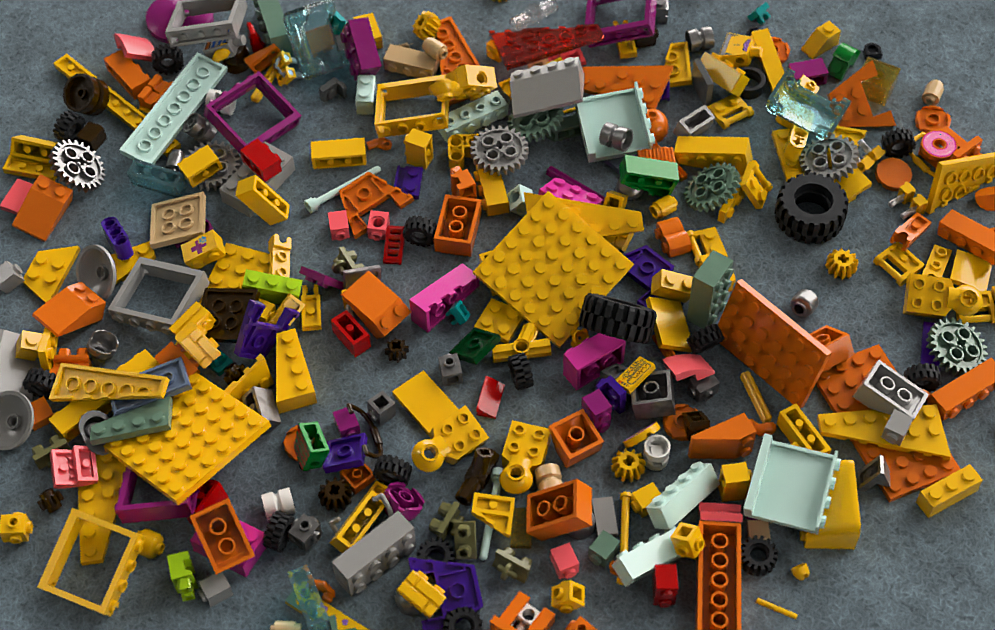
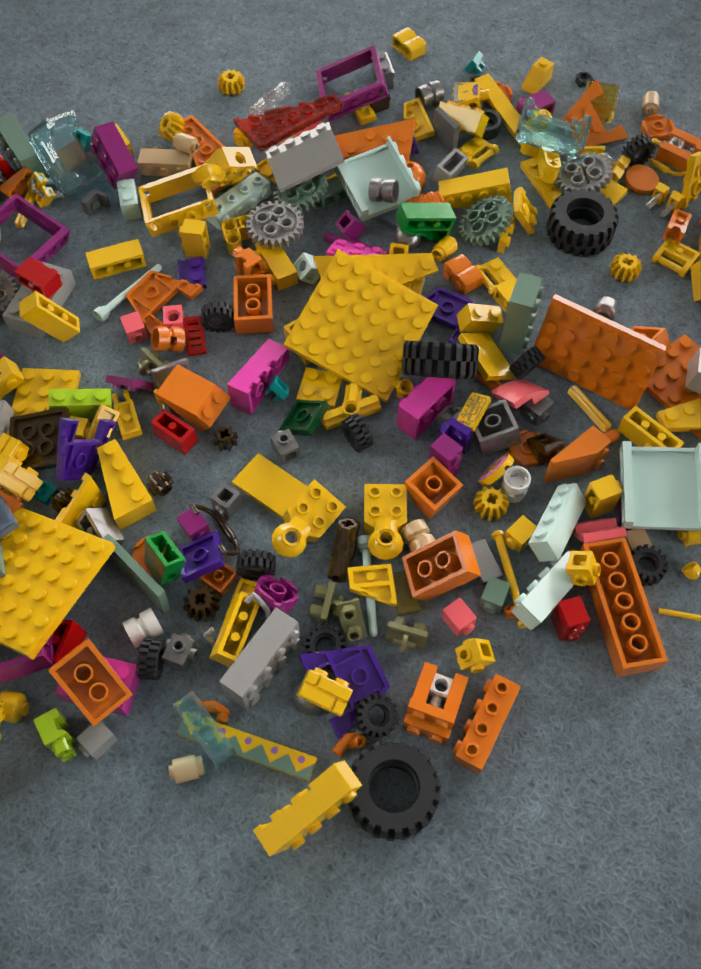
camera: 15 degrees left, 5 degrees up
yellow plate [268,234,291,278] -> none
orange arm [366,137,392,151] -> none
slope [476,376,505,419] -> none
green brick [827,42,861,81] -> none
tile [920,130,958,161] -> none
none -> sand green tile [102,534,170,614]
none -> dark brown gear [146,471,173,496]
none -> orange wheel [151,326,185,353]
none -> magenta brick [335,210,367,240]

